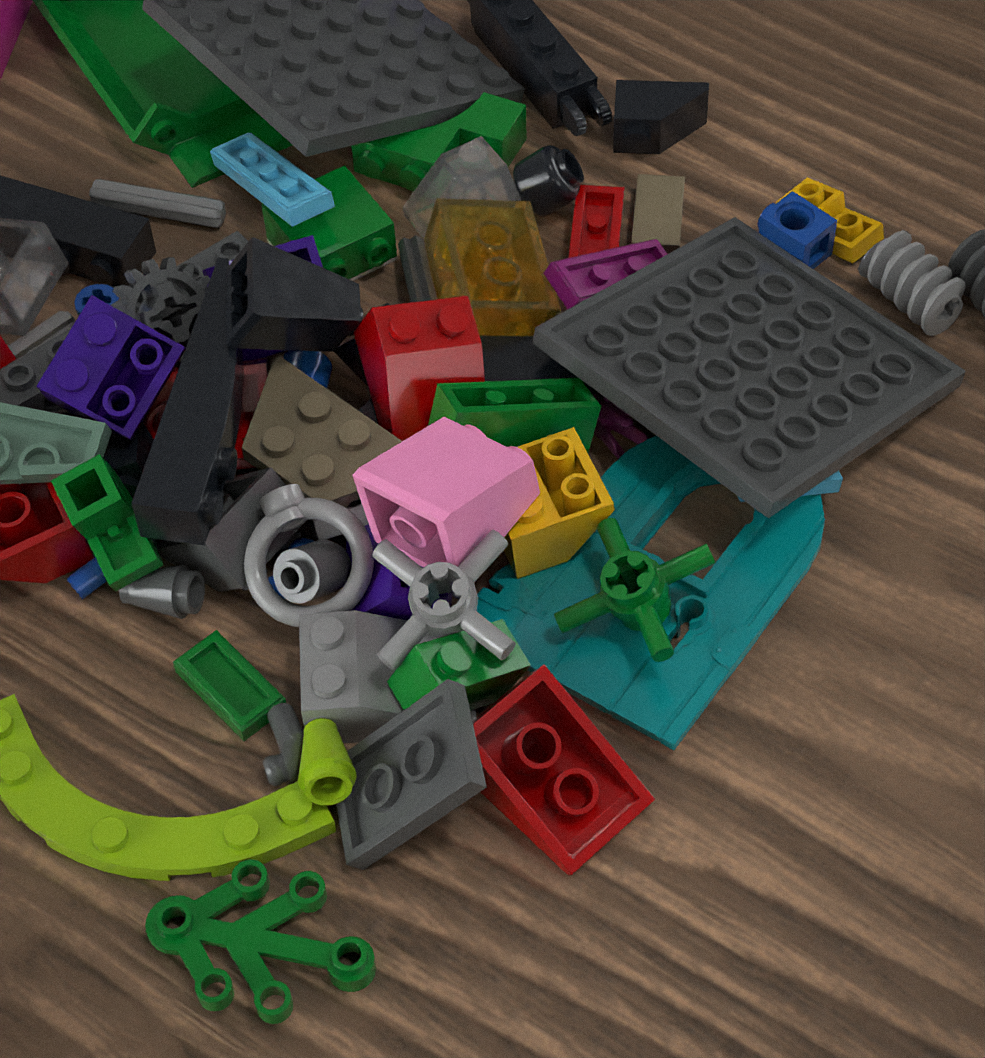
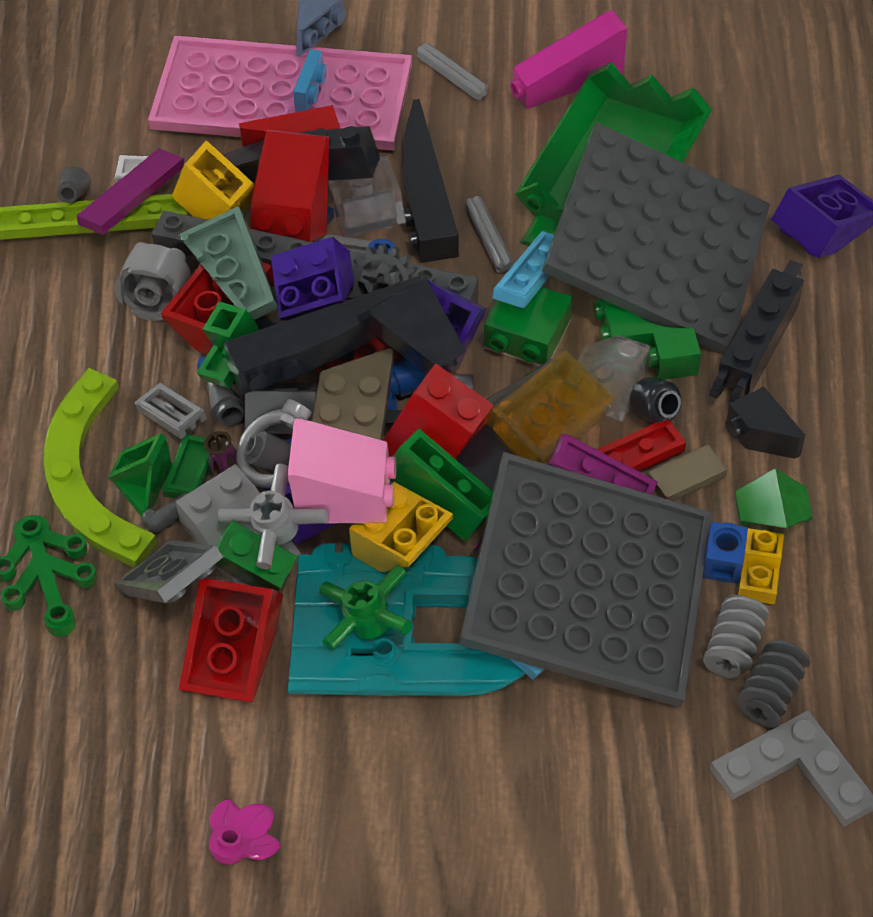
camera: 55 degrees right, 0 degrees up
lime cone [298,718,357,805] -> none
none -> green slope [108,433,172,517]
none -> light grey tile [134,383,207,439]
none -> piece [204,431,237,476]
none -> dark pink plate [209,800,281,865]
none -> green slope [735,468,813,528]

